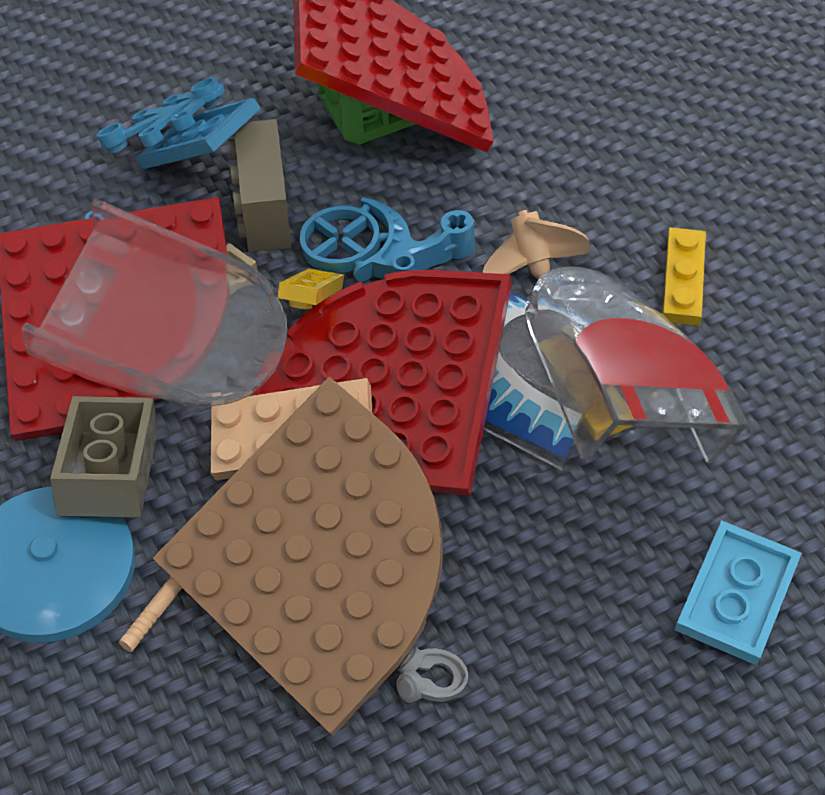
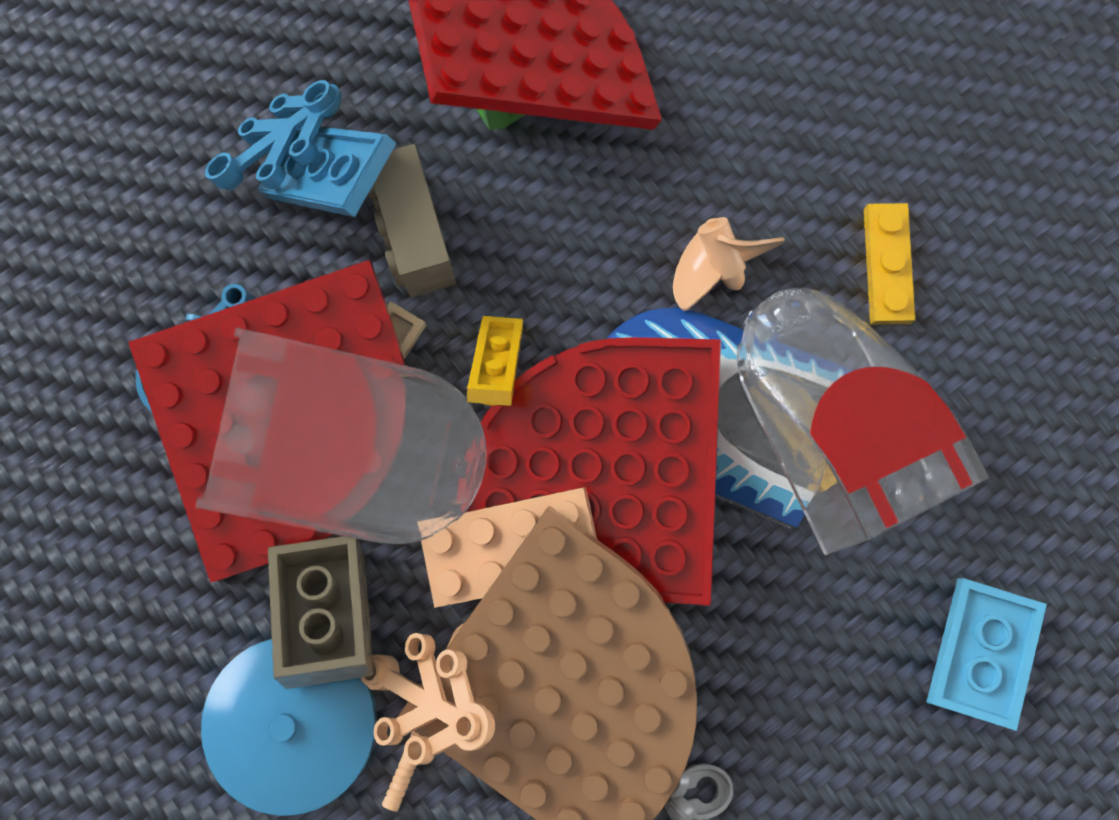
camera: 10 degrees left, 25 degrees up
dark azure piece [300,197,475,282] -> none
none -> light nougat plant [361,633,495,765]

